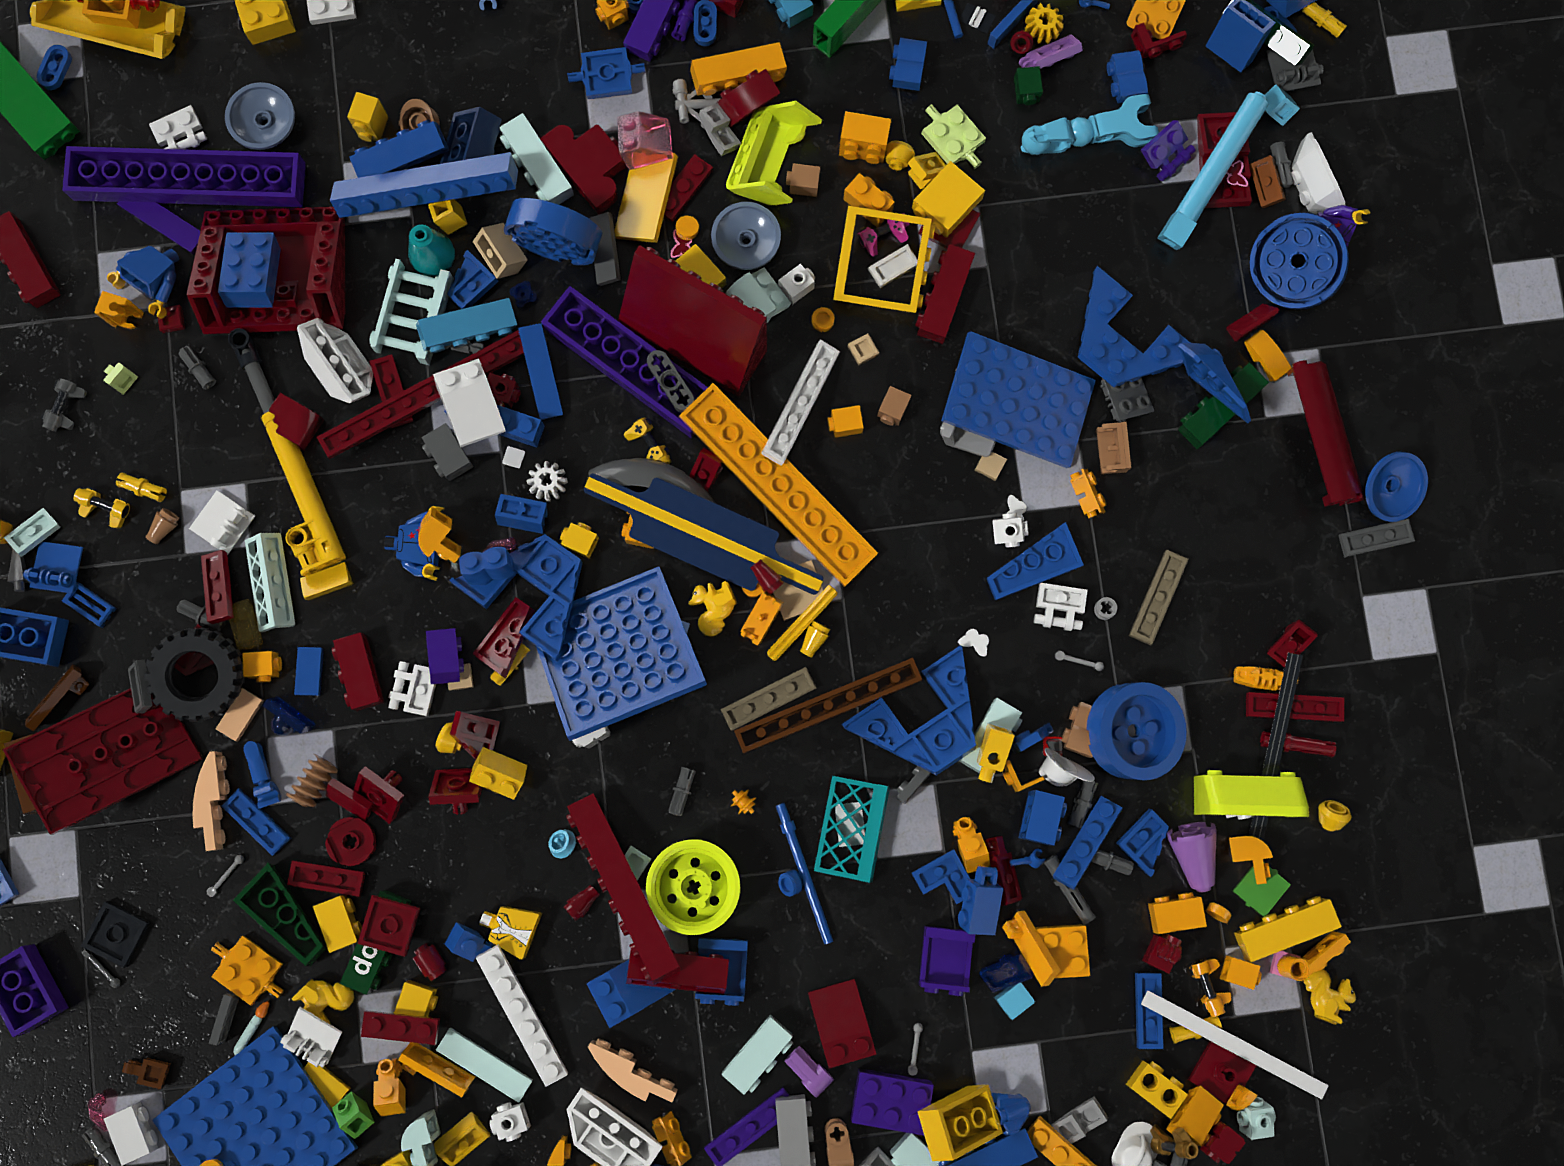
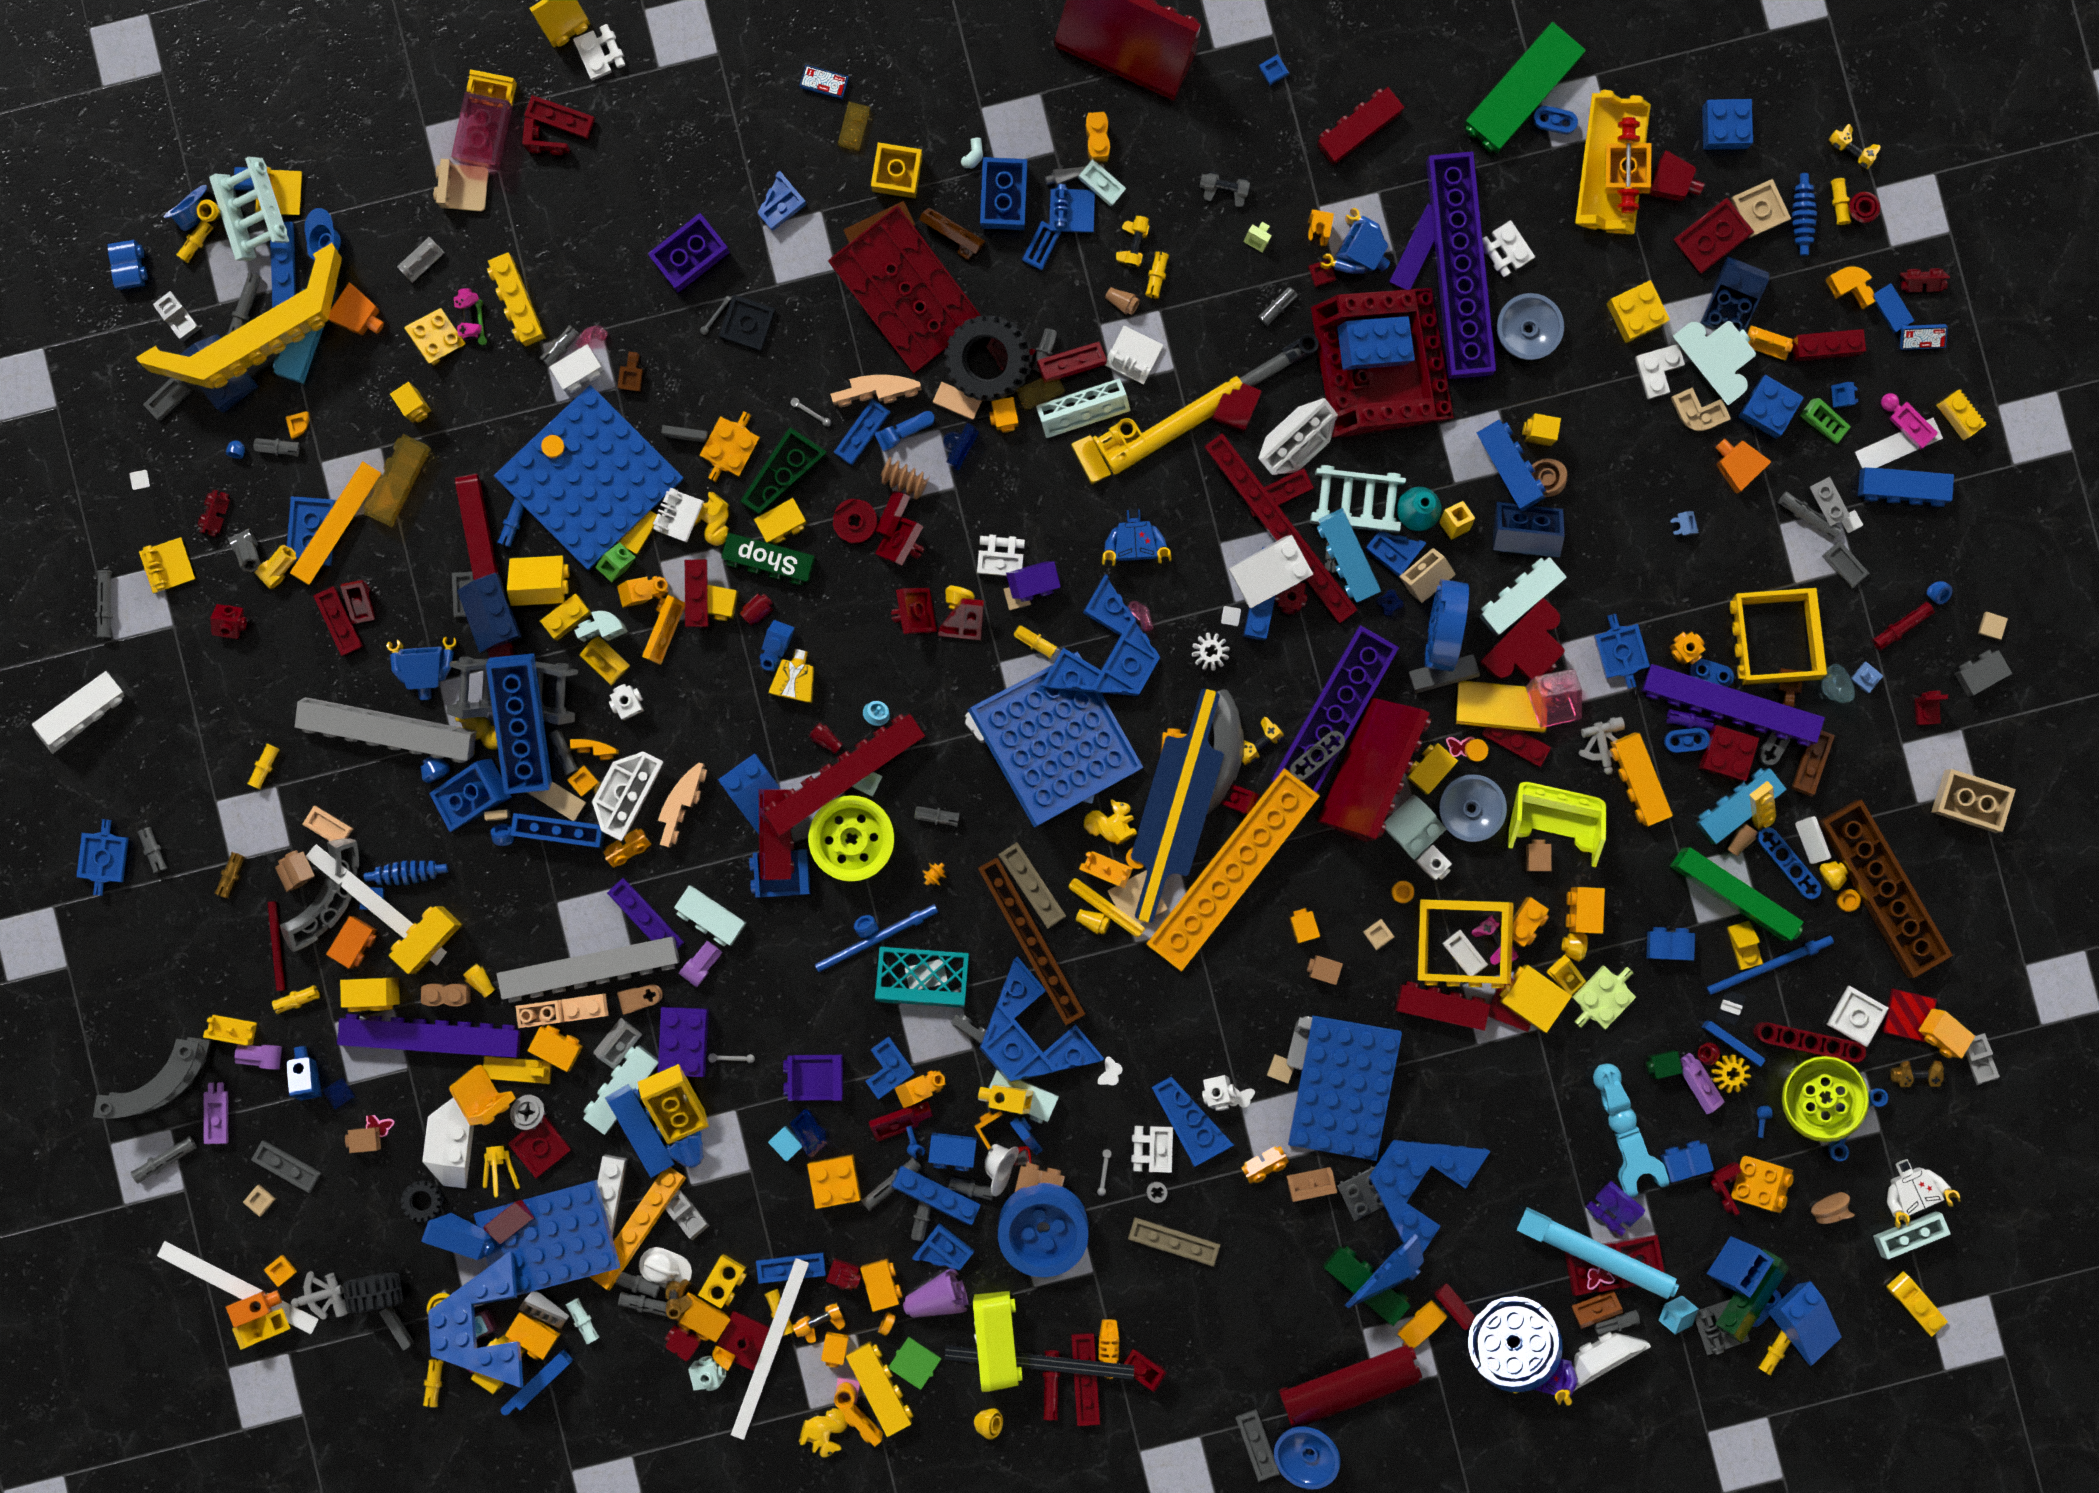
camera: 85 degrees right, 5 degrees up
dark grey tile [128,660,153,714] -> none
light aqua piece [233,1001,270,1055] -> none
dark red plate [287,861,366,897] -> none
blue tile [294,647,324,696] -> none
blue brick [330,152,518,218] -> none
dark red brick [332,632,385,711] -> none
dark red tile [357,895,420,957] -> none
light orange brick [418,507,461,563] -> none
dark grey brick [421,423,474,481] -> none
light aqua tile [436,1028,533,1103] -> none
blue brick [459,547,515,585] -> none
yellow brick [469,747,527,800] -> none
dark red wing [473,597,535,679] -> none
white plate [476,944,568,1087] -> none
blue hinge [495,494,548,534] -> none
blue tile [518,323,563,420] -> none
yellow brick [560,522,599,559] -> none
light grey slope [699,103,741,156] -> none
dark red brick [717,69,780,127] -> none
dark red cone [750,559,784,595] -> none
white tile [761,340,840,466] -> none
dark red slope [808,979,877,1068] -> none
blue brick [958,866,1003,935] -> none
light orange hinge [1002,911,1061,987] -> none
light orange brick [1229,835,1273,885] -> none

